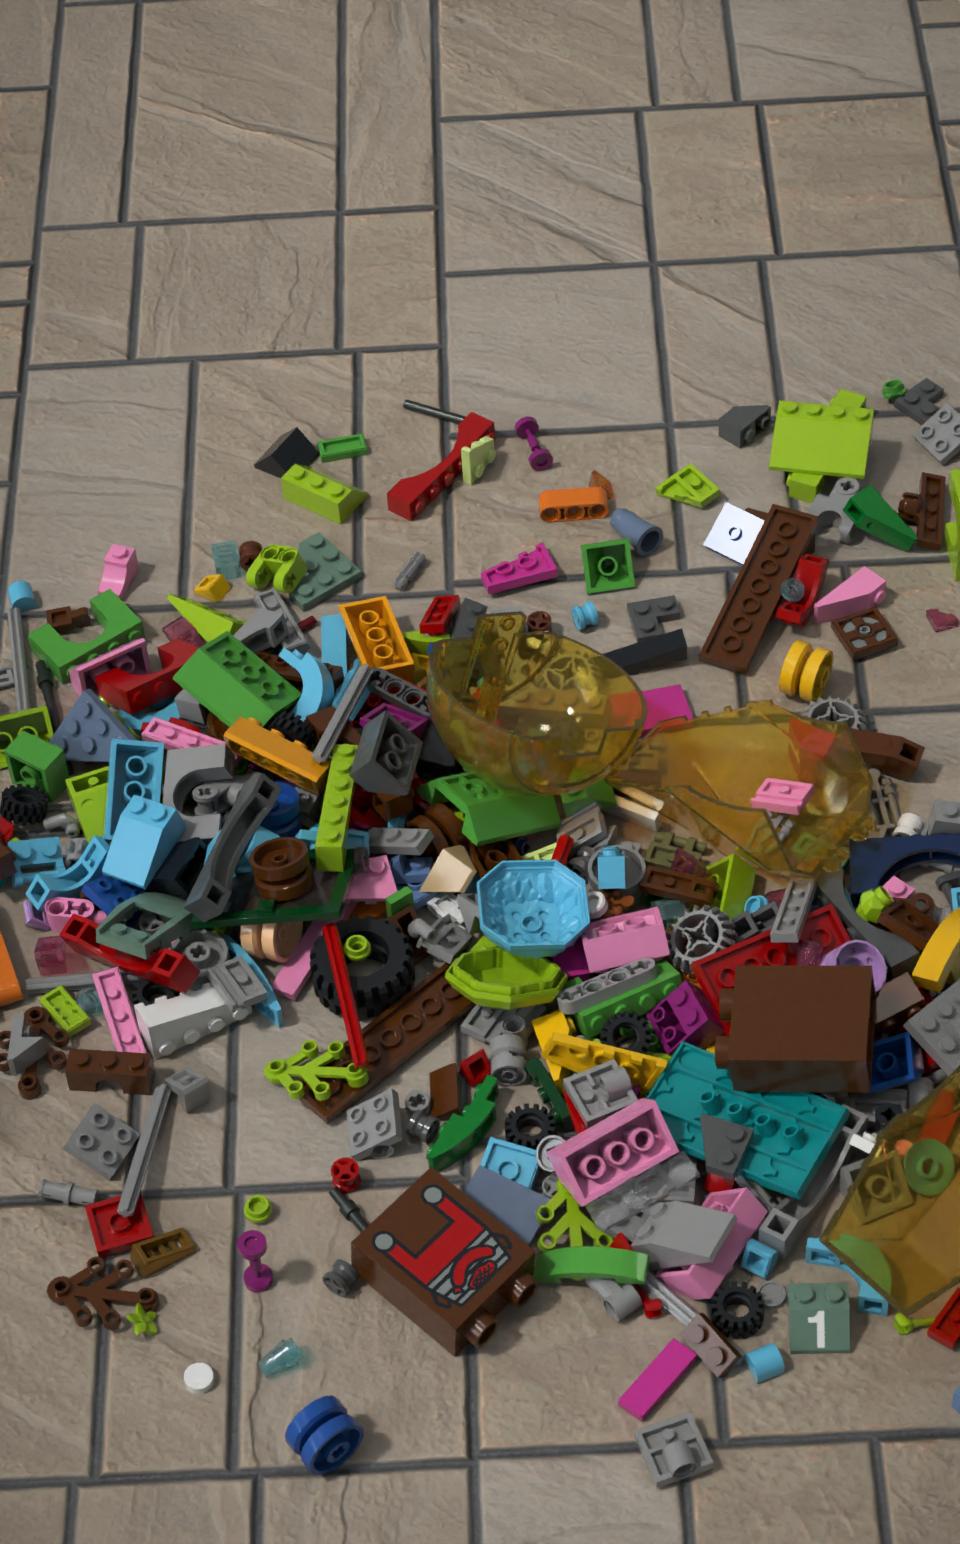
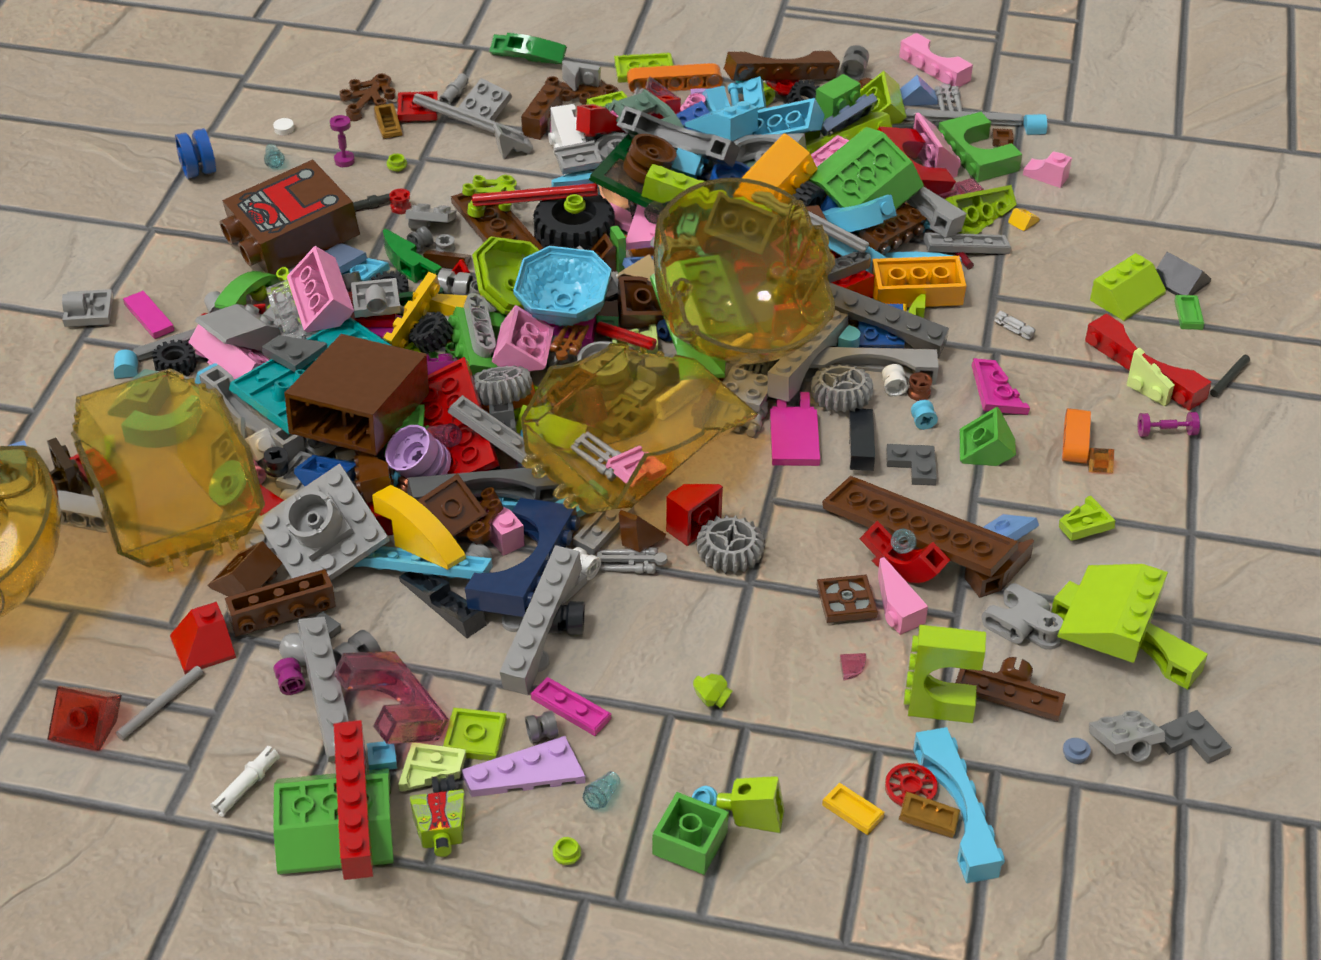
camera: 100 degrees right, 5 degrees down
lime plant [126,1303,157,1335] -> none
clear light blue slope [211,540,241,580] -> none
copper wheel [239,541,263,571] -> none
lime piece [246,544,308,593] -> none
sand green plate [289,532,362,612] -> none
light grey arm [408,918,437,942] -> none
red plate [419,595,460,636] -> none
white tile [587,891,608,919] -> none
medium azure slope [598,846,625,889] -> none
sand blue plant [610,508,663,556] -> none
plate [680,1313,742,1378] -> none
dark grey slope [719,405,771,448] -> none
yellow wheel [779,640,834,702] -> none
reddish brown slope [838,727,925,781] -> none
green slope [843,485,918,552] -> none
lime rock [856,886,894,923] -> none
bright green plate [882,380,907,400] -> none

